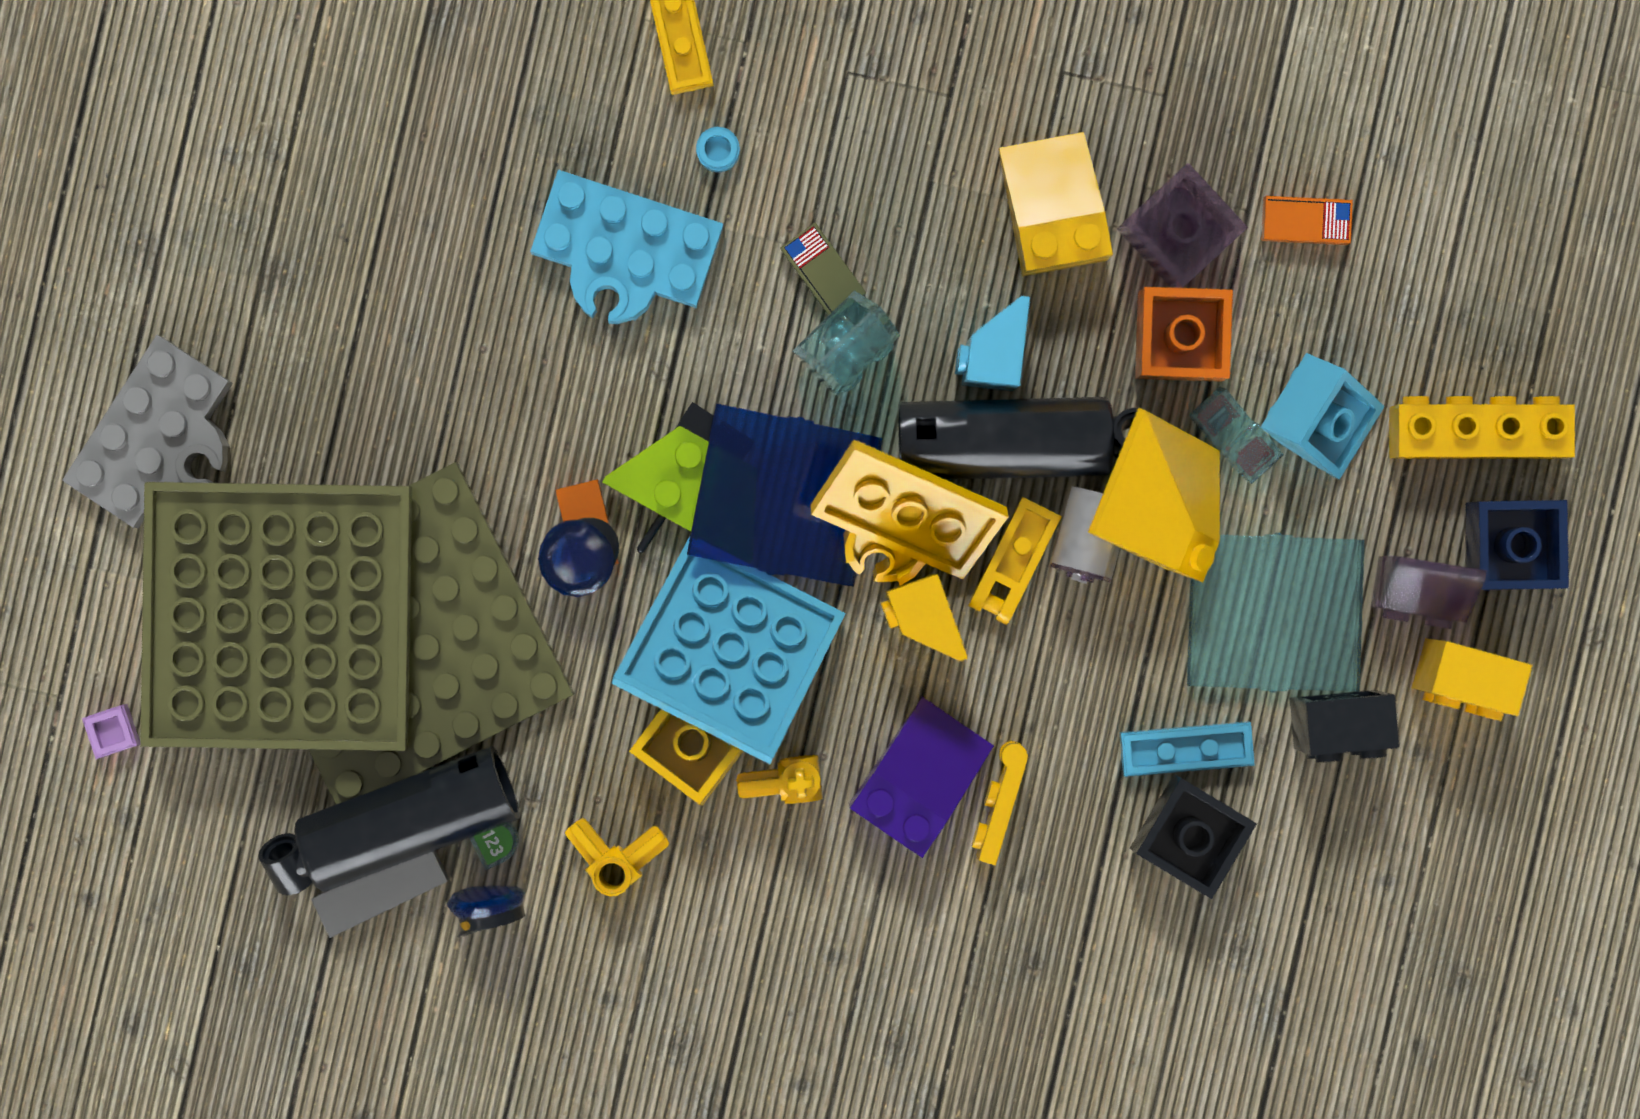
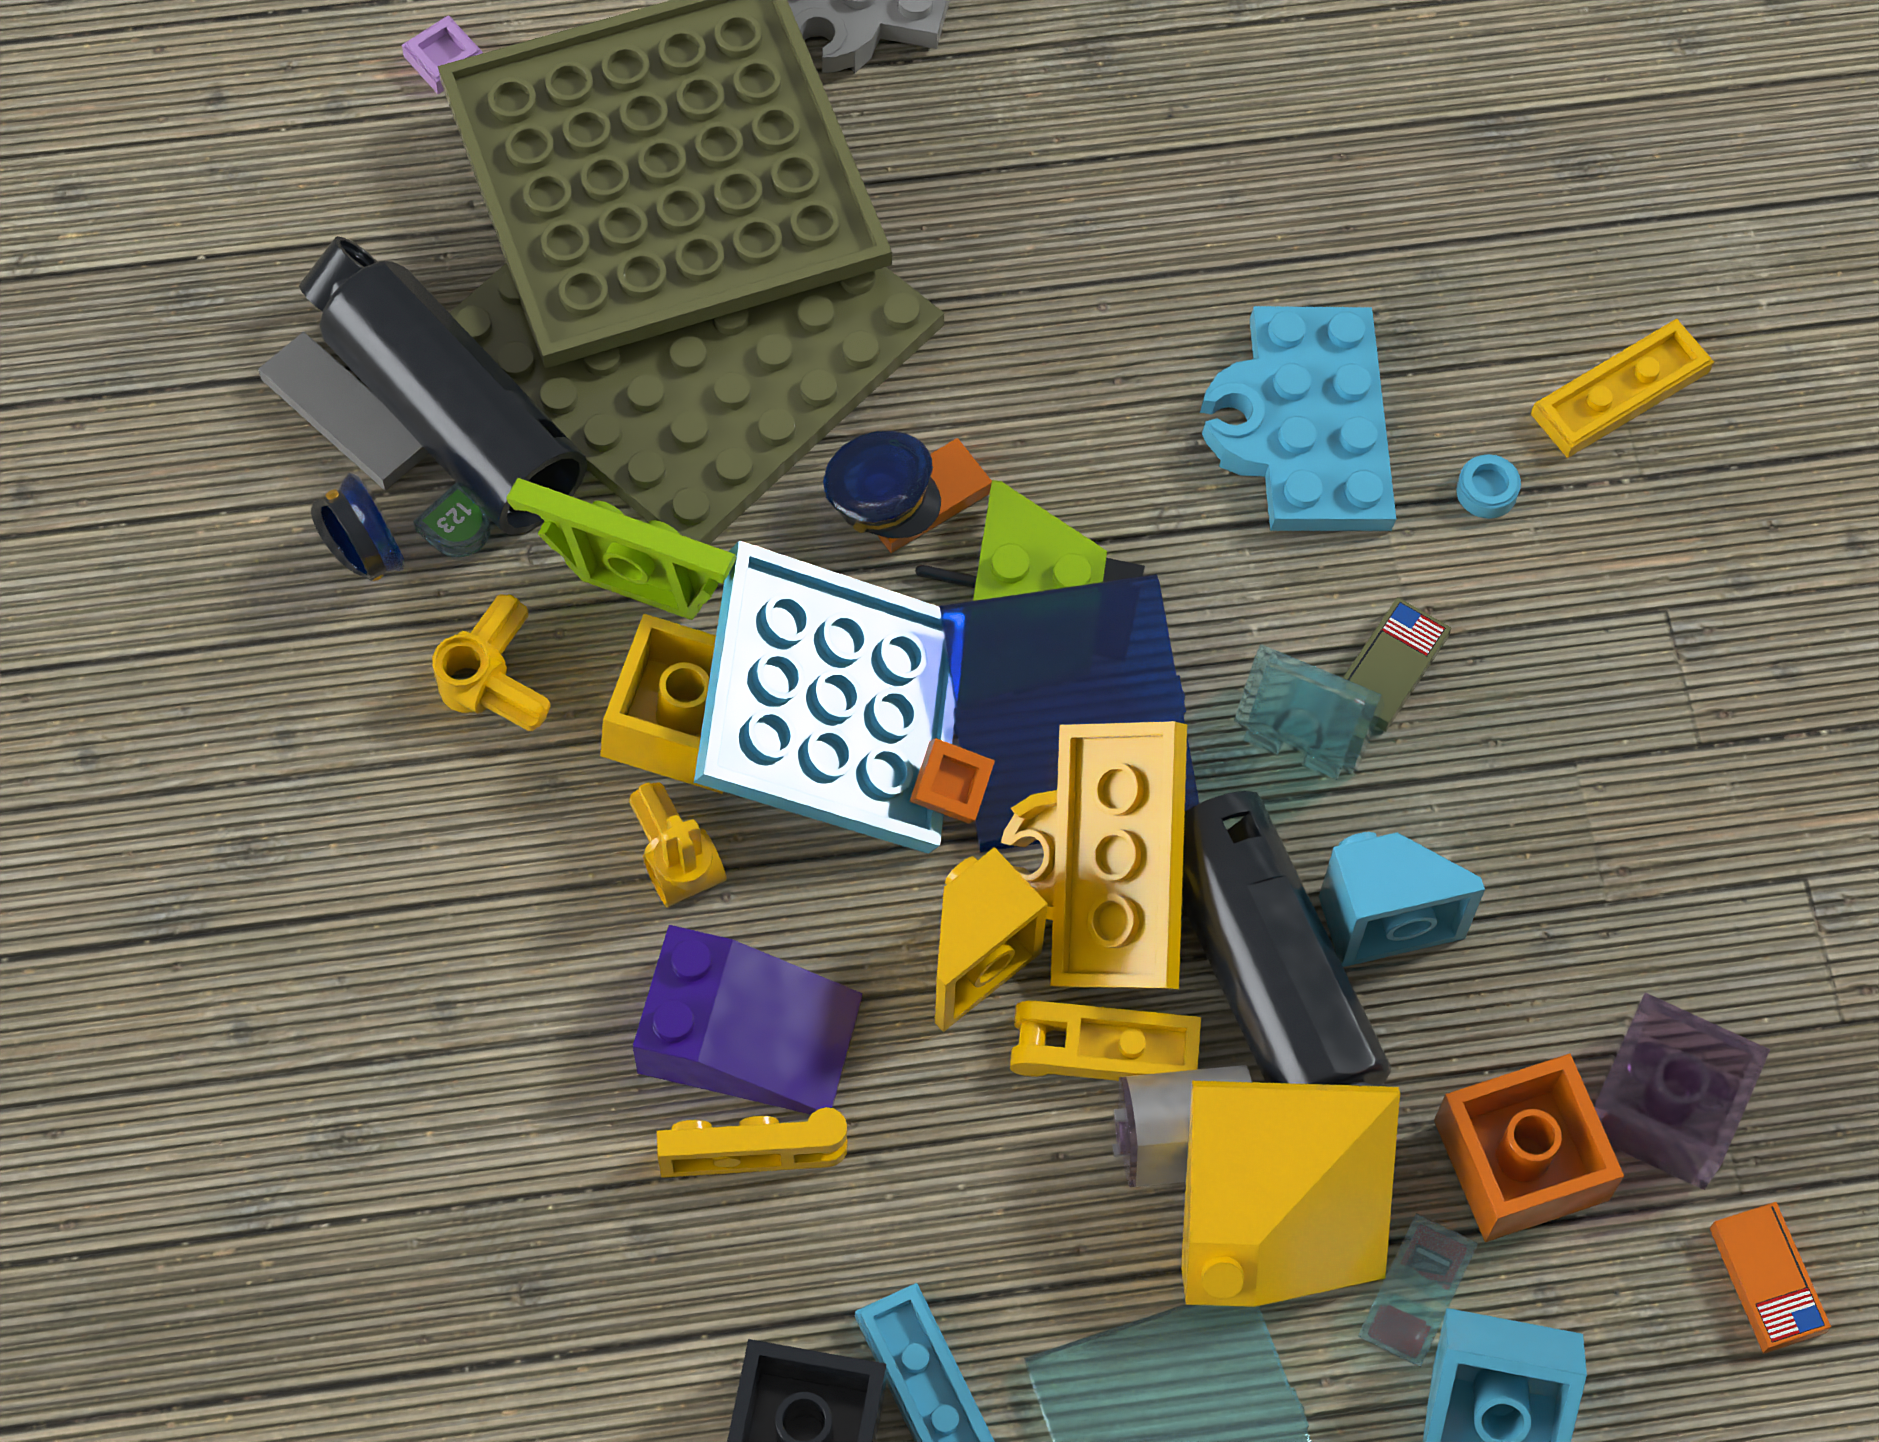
camera: 65 degrees right, 25 degrees down
yellow slope [998,132,1113,277] -> none
none -> lime wing [506,478,736,620]
none -> orange tile [909,738,995,824]

